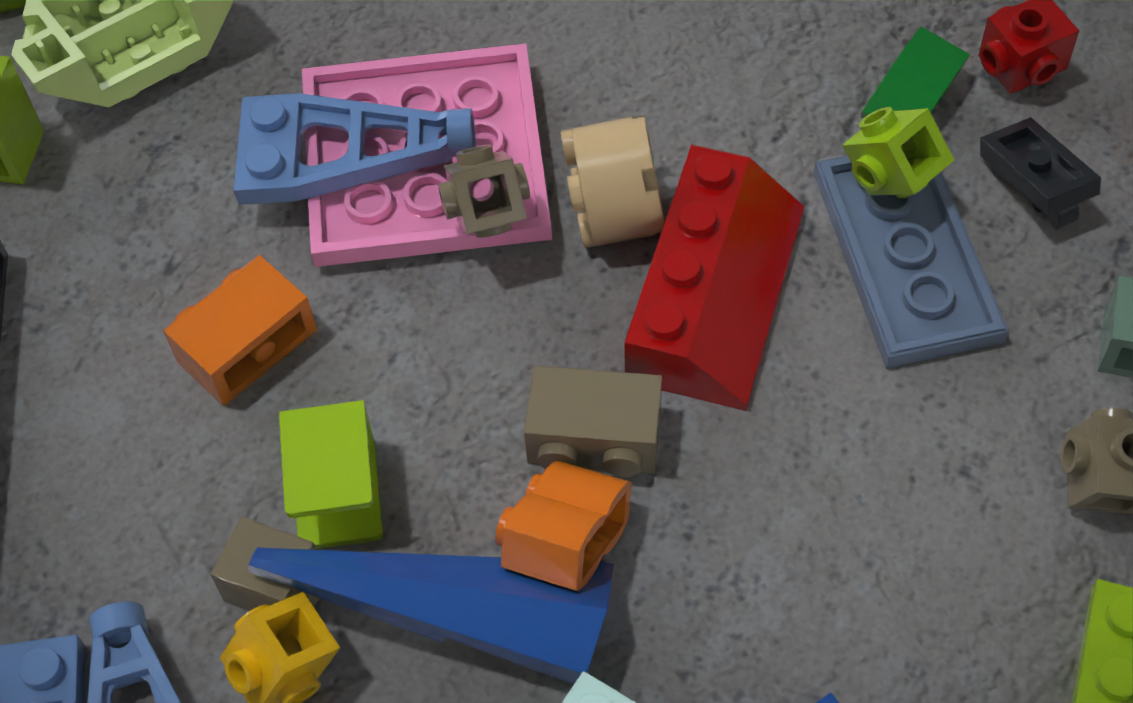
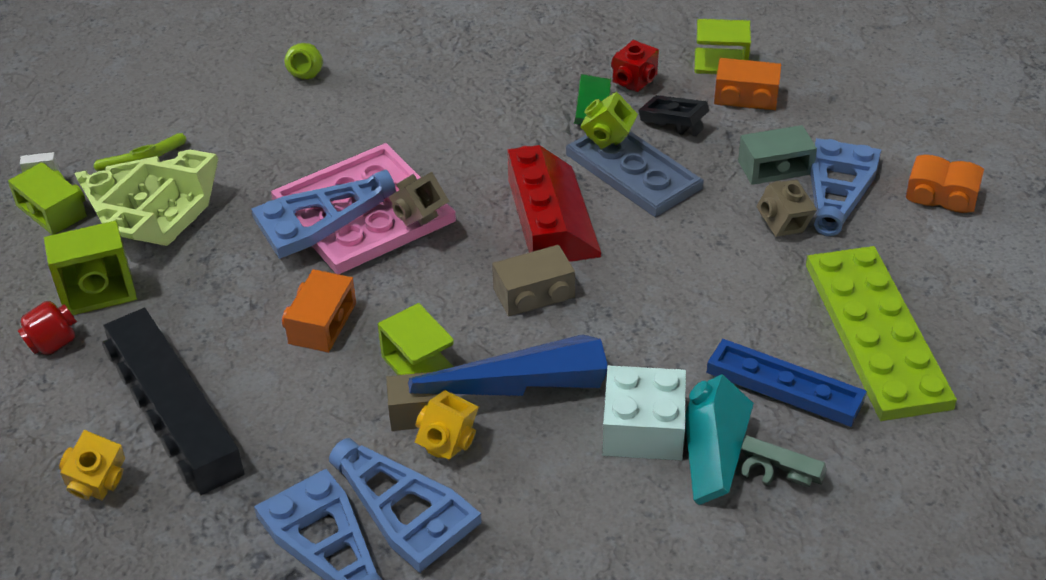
camera: 30 degrees left, 15 degrees down
orange brick [495,461,632,591] -> none
tan brick [561,115,665,248] -> none

